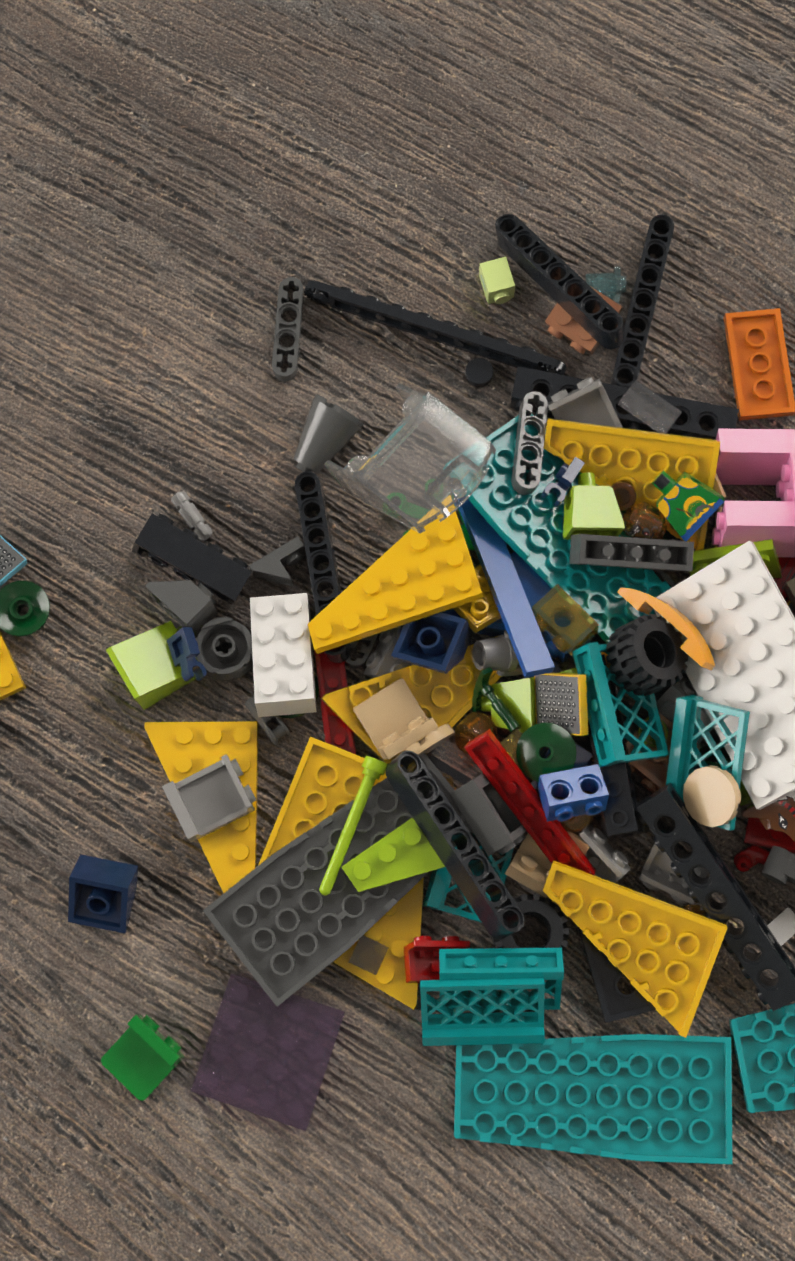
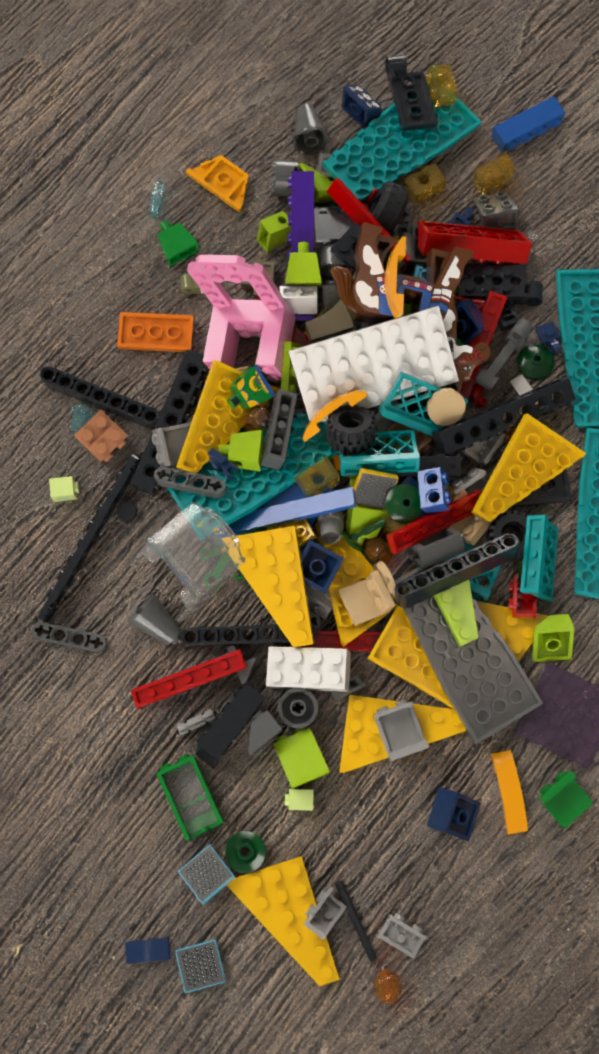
camera: 85 degrees left, 0 degrees up
dark blue plate [167,627,207,681] -> none
lime piece [319,755,388,896] -> none
clear smoke tile [349,935,389,975] -> none
teal fence [420,977,545,1046] -> none
black beam [495,214,624,349] -> none
reddish brown tile [611,481,637,511] -> none
clear tile [618,380,682,434] -> none
none -> red tile [131,649,247,709]
none -> clear door [156,754,224,841]
none -> yellowish green brick [285,789,314,811]
none -> light orange slope [491,750,528,834]
none -> lime slope [532,614,574,662]

